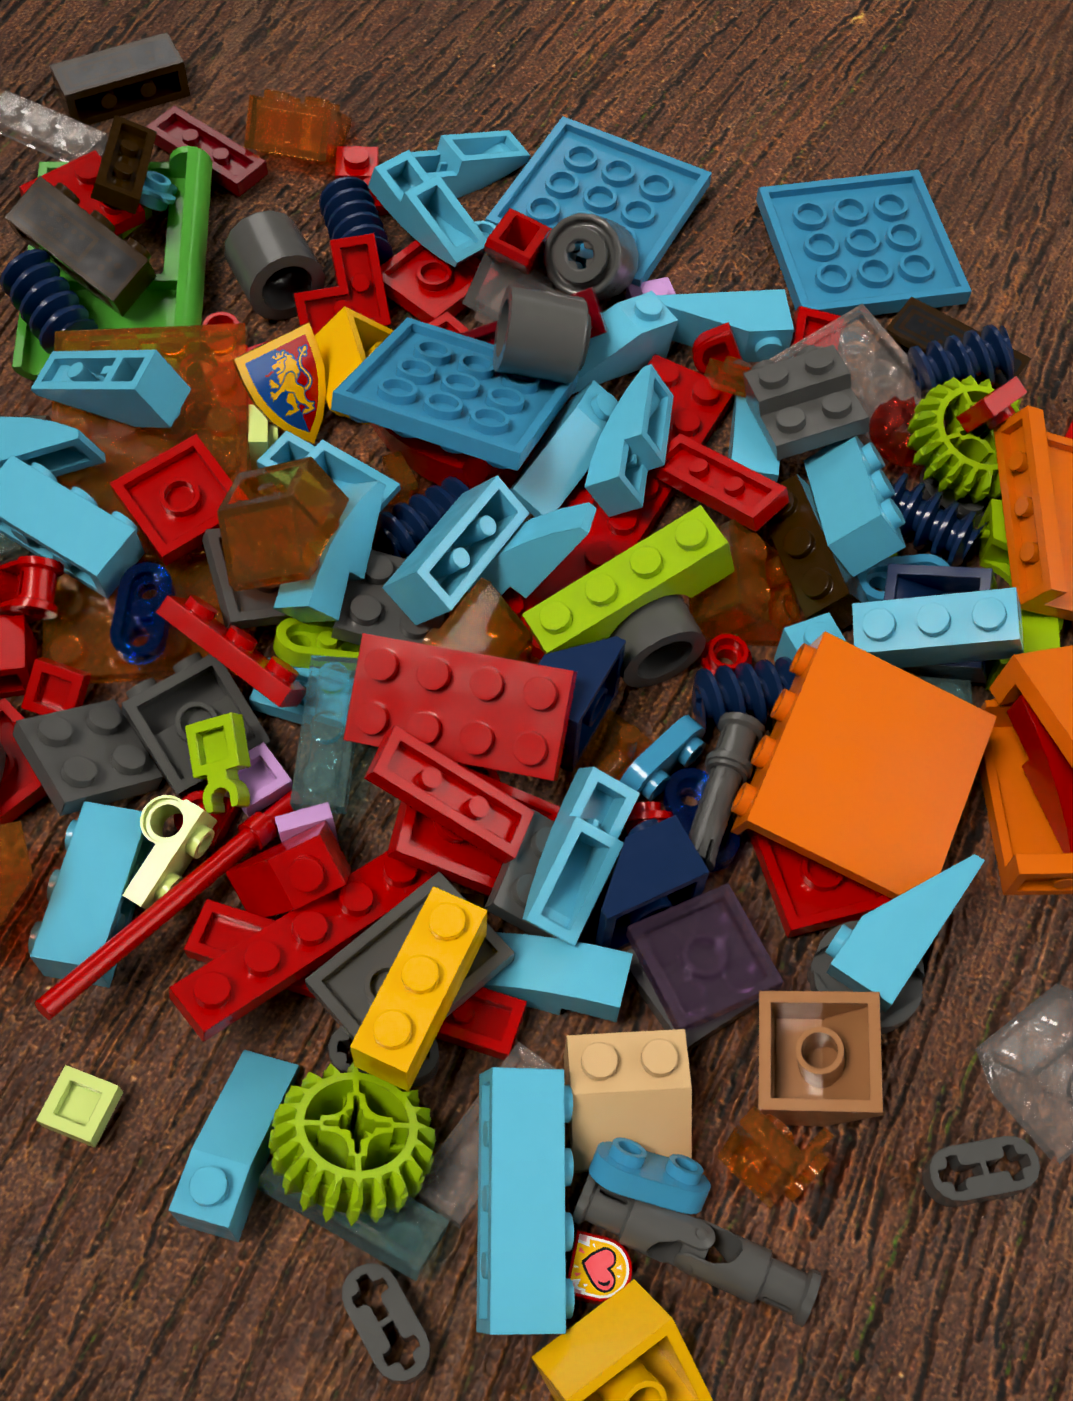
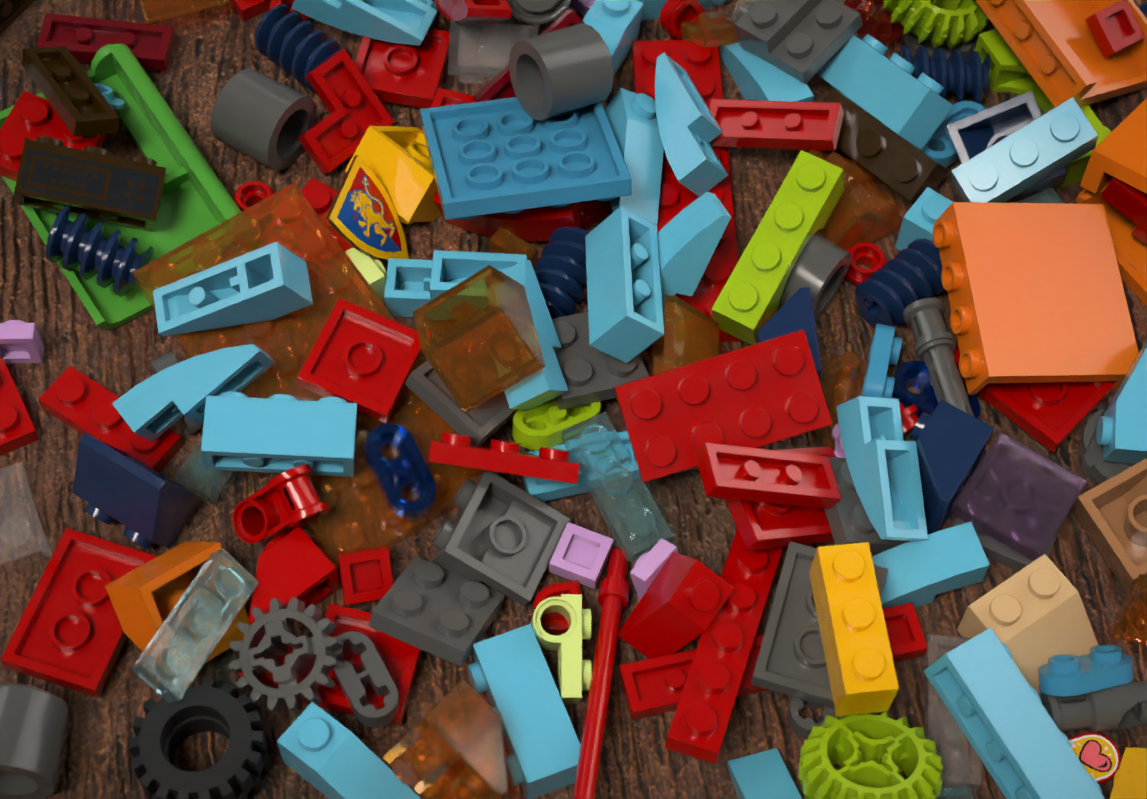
camera: 30 degrees left, 0 degrees up
lime plate [185,712,251,814] -> none

